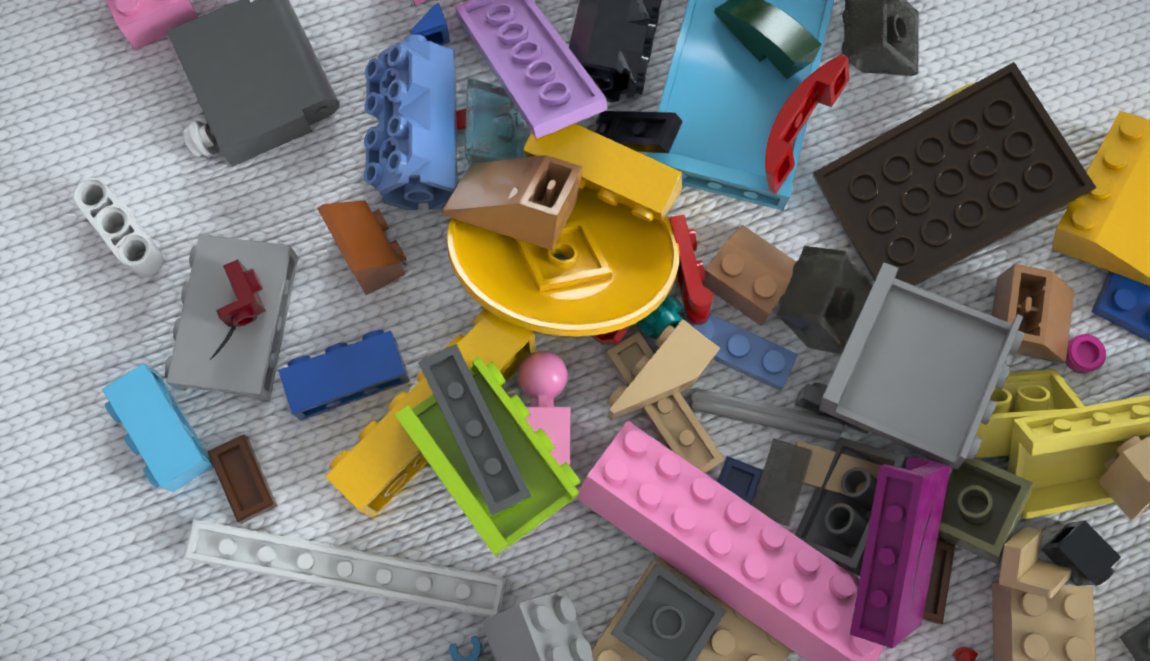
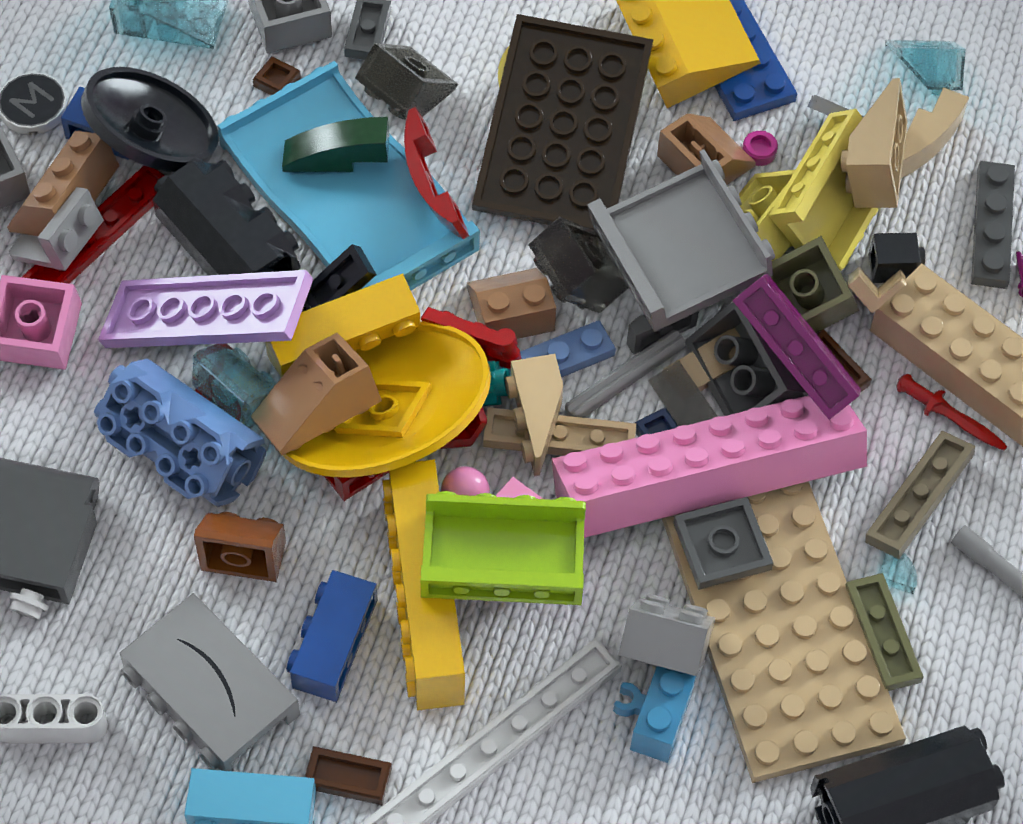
camera: 50 degrees left, 15 degrees down
dark red bracket [216,259,266,327] -> none
blue slope [409,3,450,46] -> none
dark grey plate [418,344,531,516] -> none

